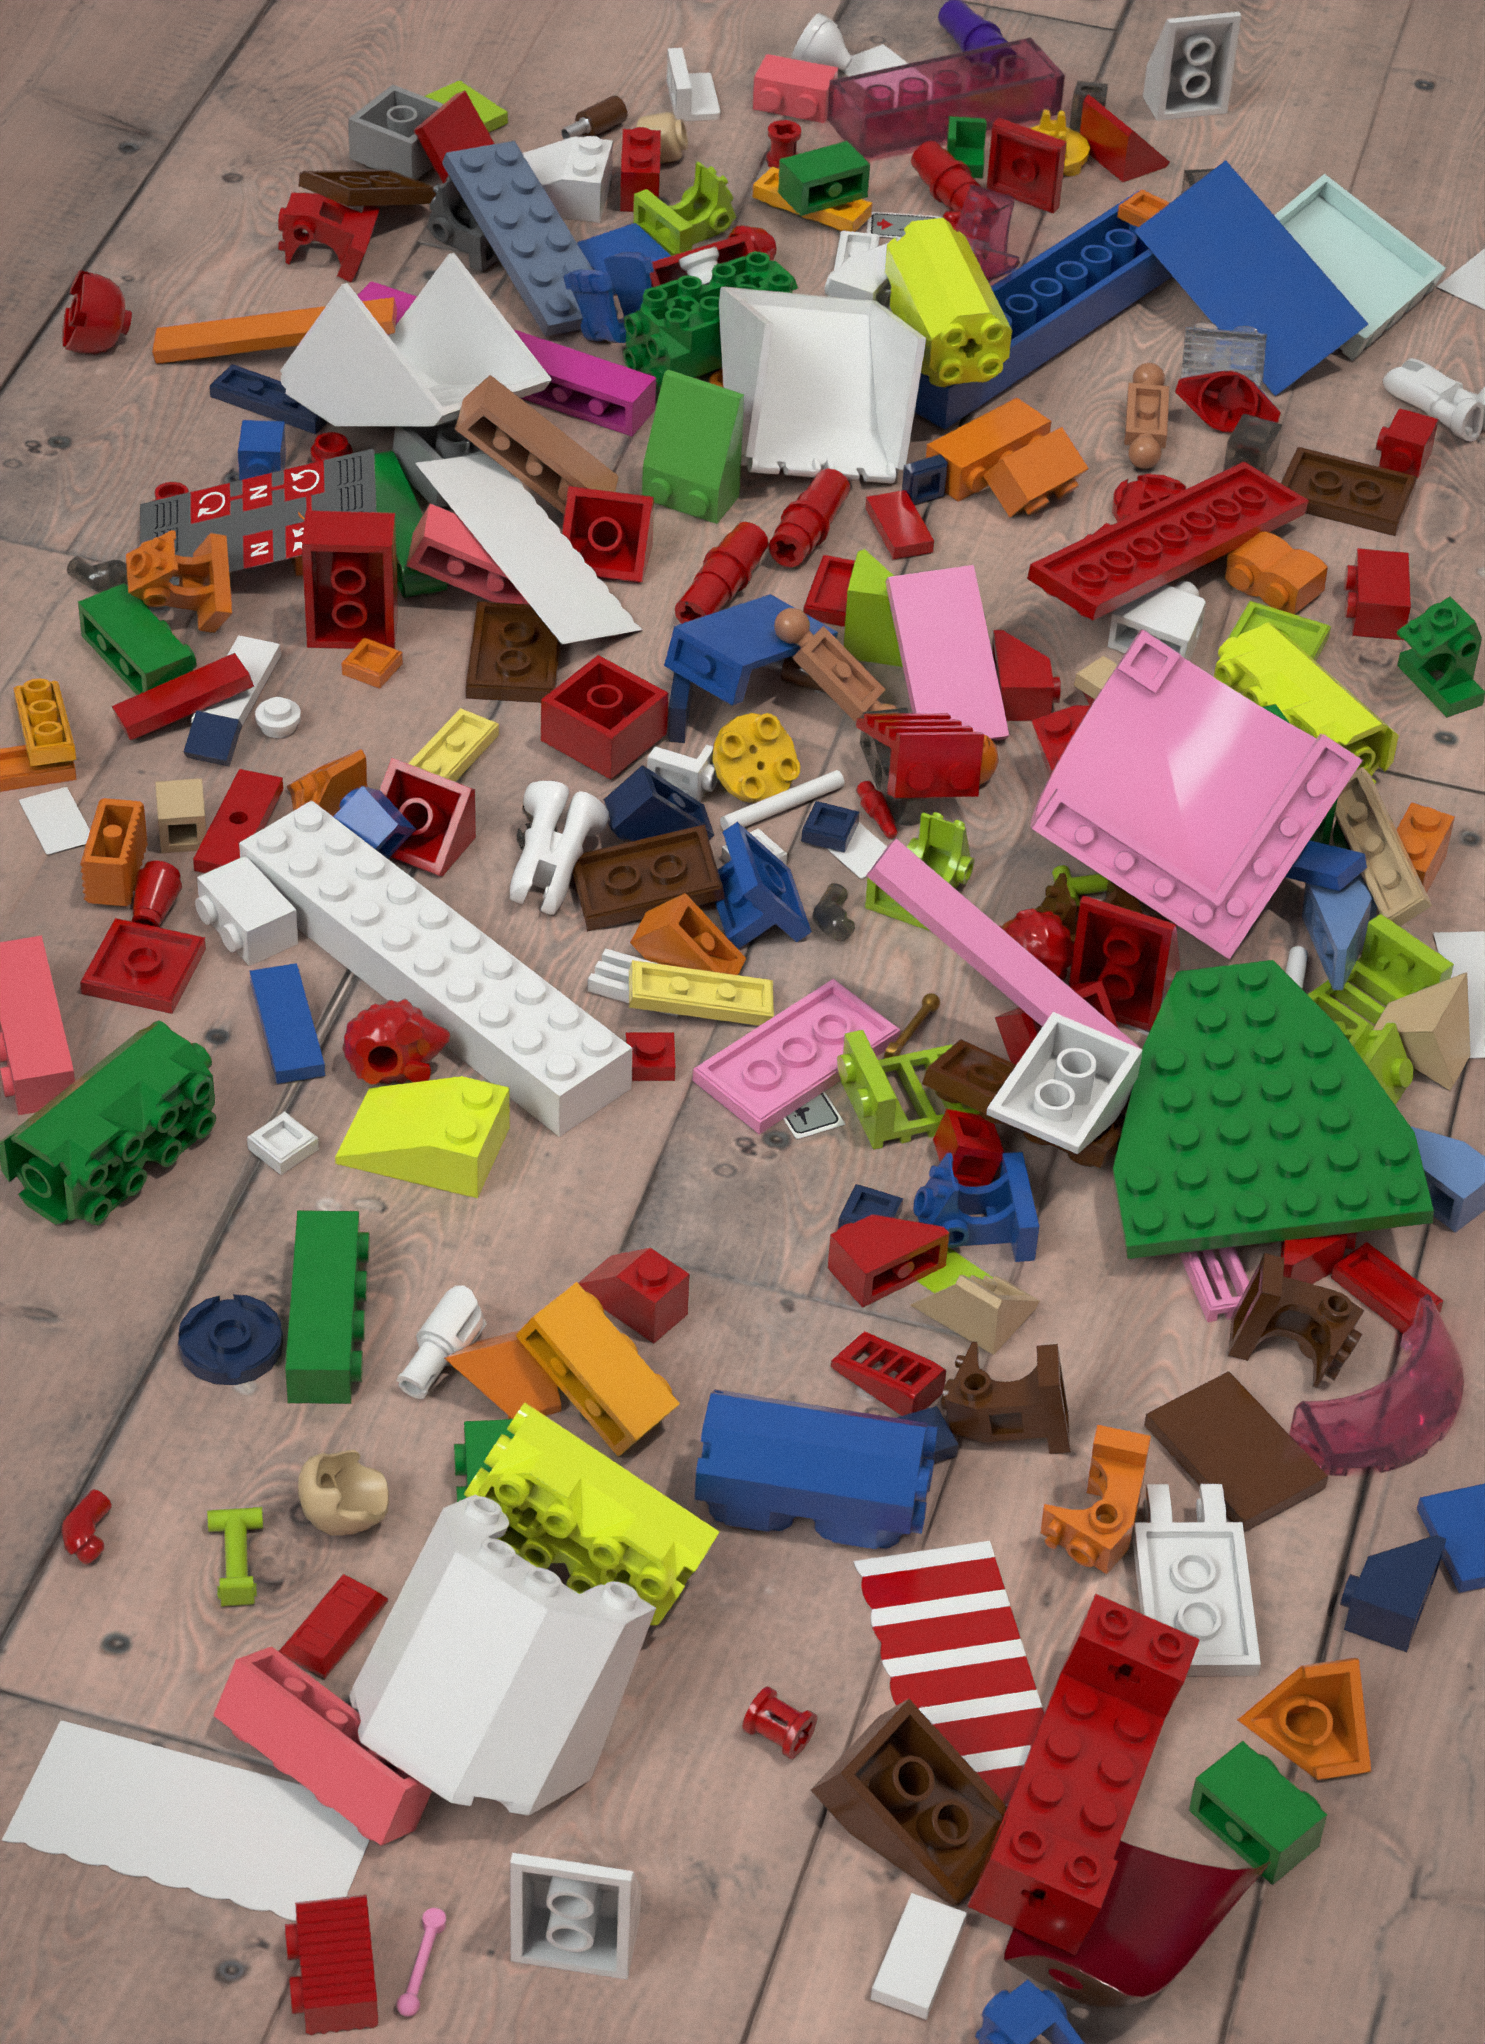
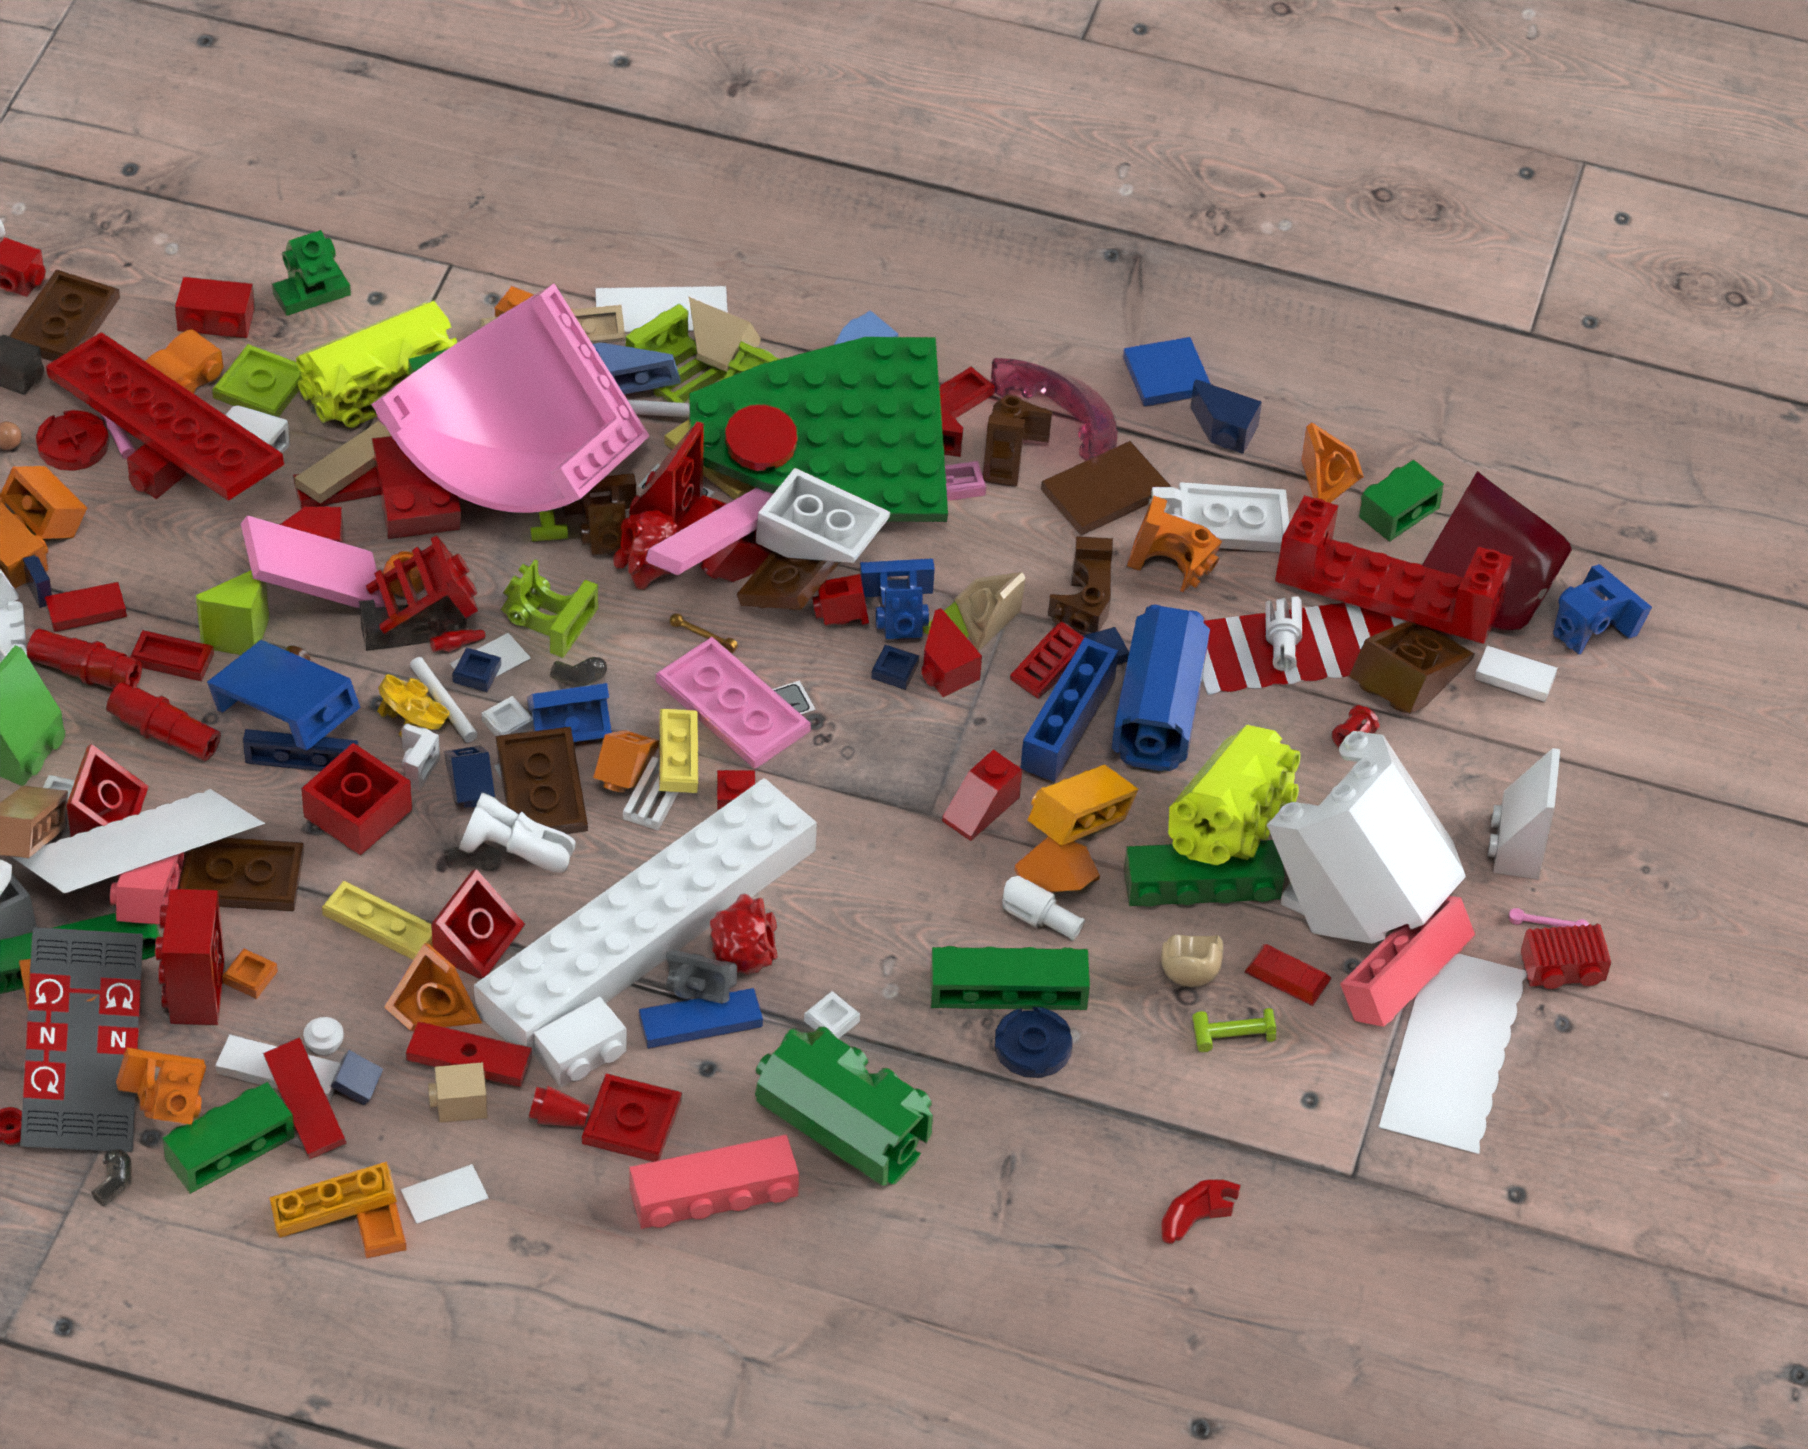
camera: 90 degrees left, 5 degrees up
red arm [61,1489,112,1564] -> none
orange brick [80,798,148,906] -> none
brick [333,786,416,859] -> none
neon yellow slope [335,1076,510,1198] -> none
nougat plate [774,608,901,721] -> none
lime plate [837,1030,979,1150] -> none
none -> dark grey hips [666,950,737,1004]
none -> red tile [725,405,797,471]
none -> blue brick [1020,638,1118,782]
none -> white arm [1265,597,1302,671]

